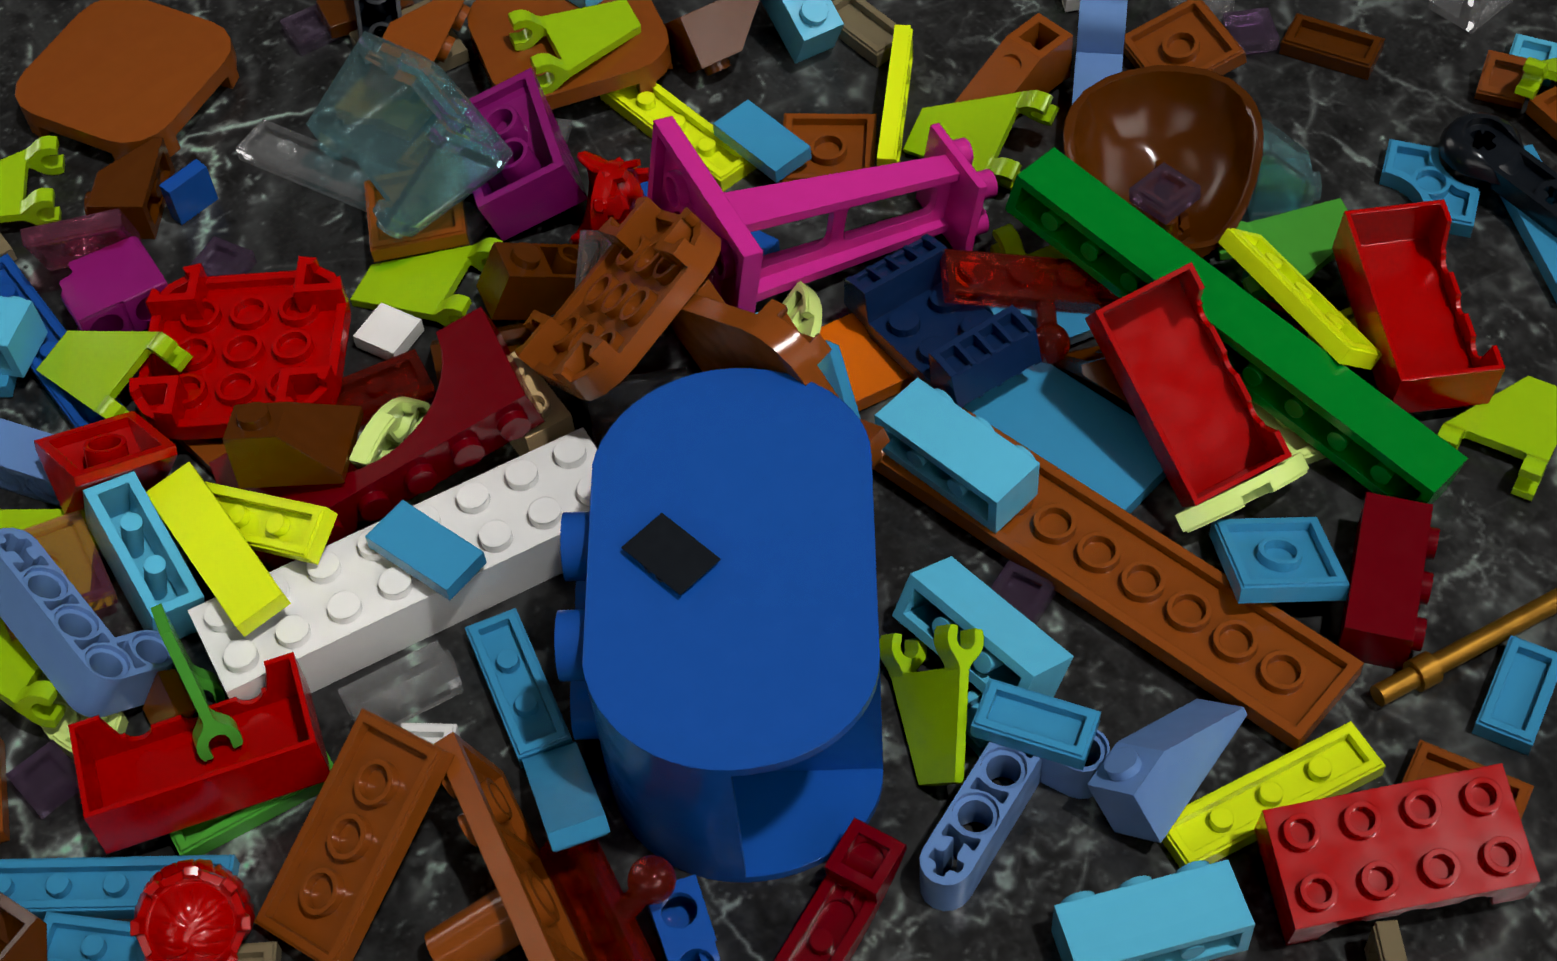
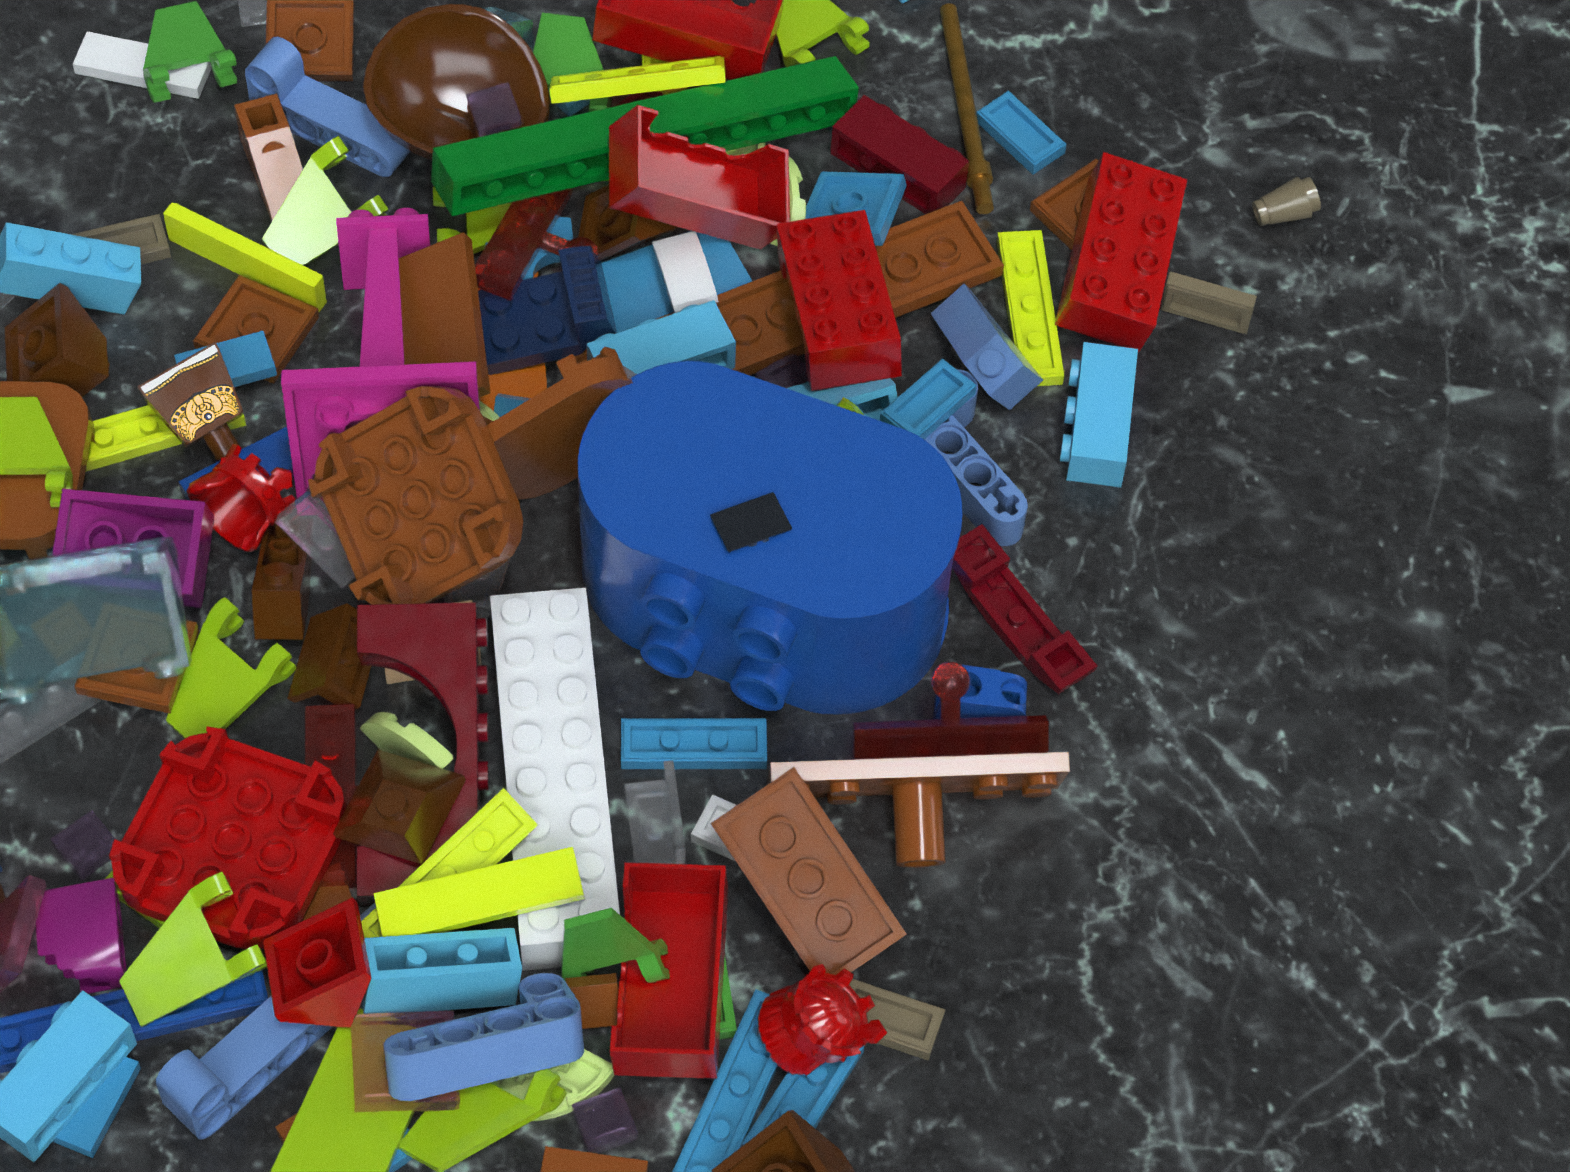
camera: 75 degrees left, 5 degrees up
white tile [353,302,424,365] -> none
dark azure tile [365,499,487,601] -> none
dark azure tile [522,742,611,852] -> none
none -> torso [137,342,244,462]
none -> dark orange tile [399,232,491,397]
none -> white slope [652,231,719,313]
none -> red piece [776,210,902,391]

